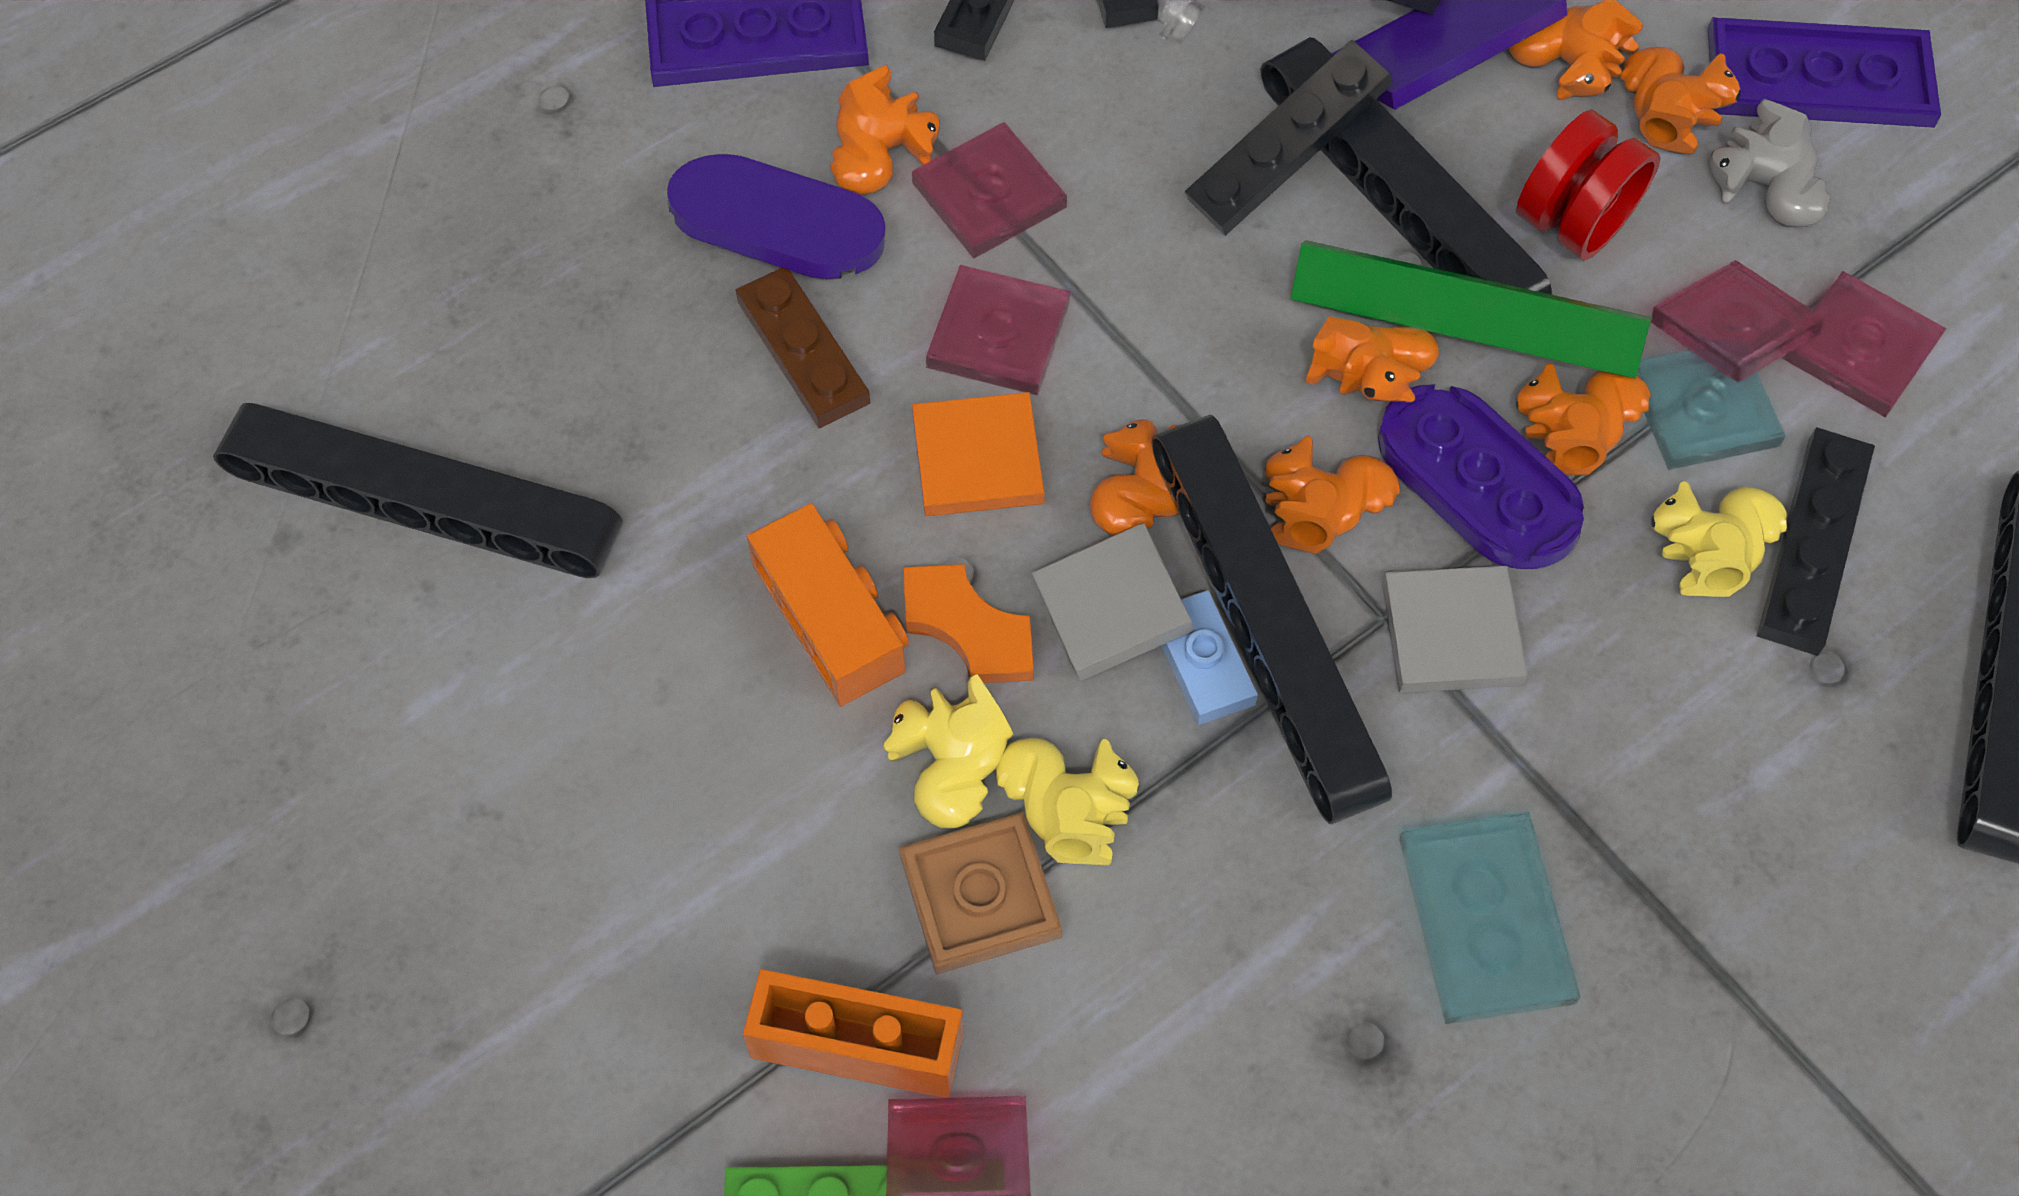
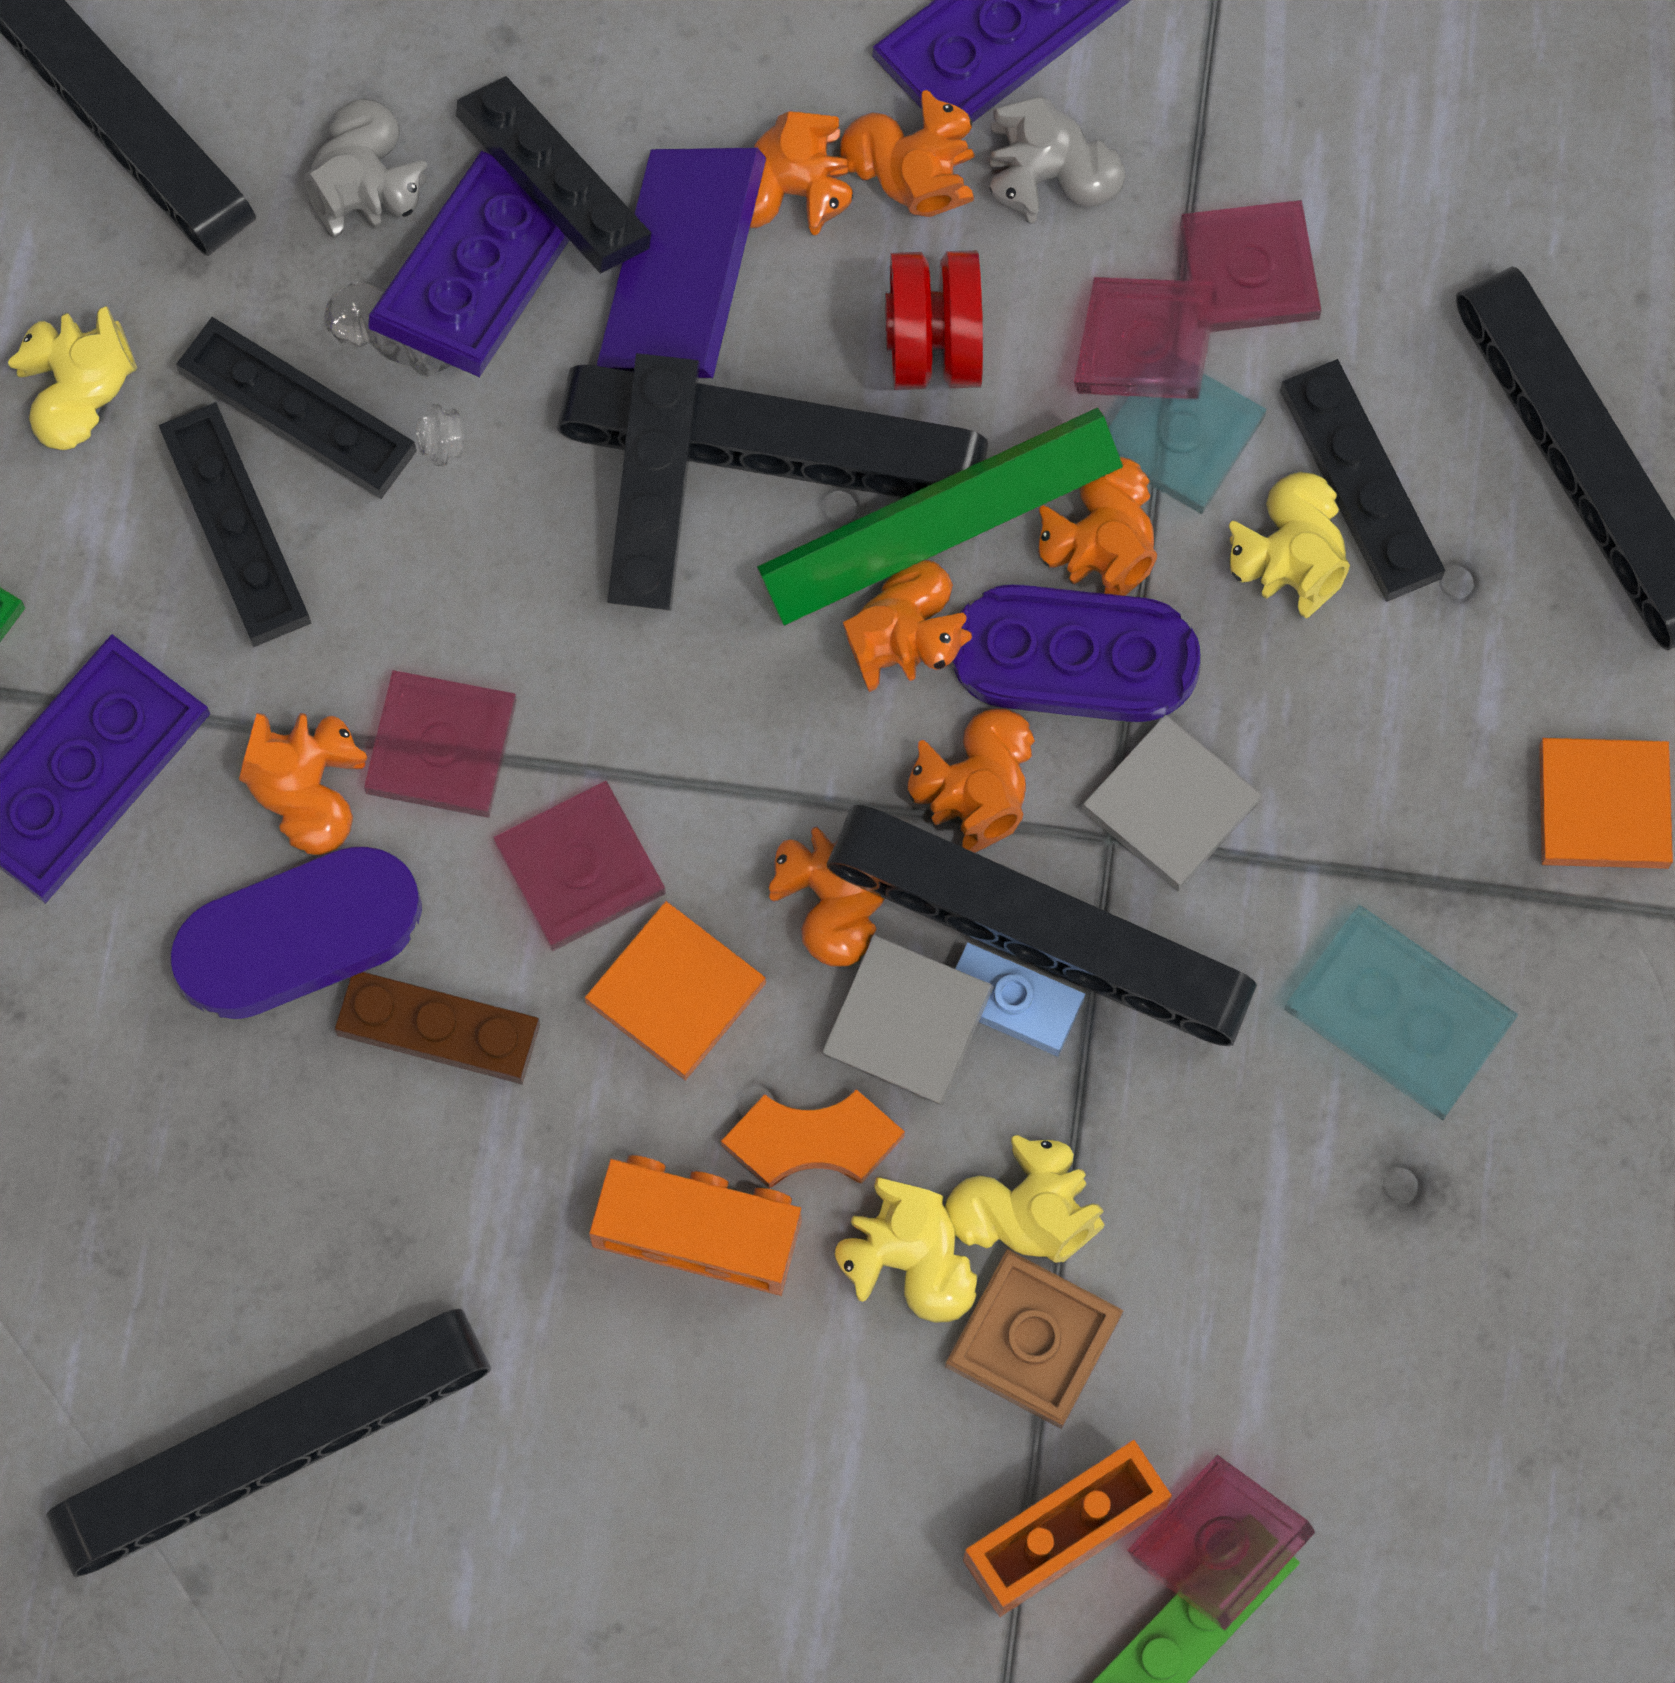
camera: 45 degrees left, 10 degrees up
none -> orange tile [1539,738,1673,869]

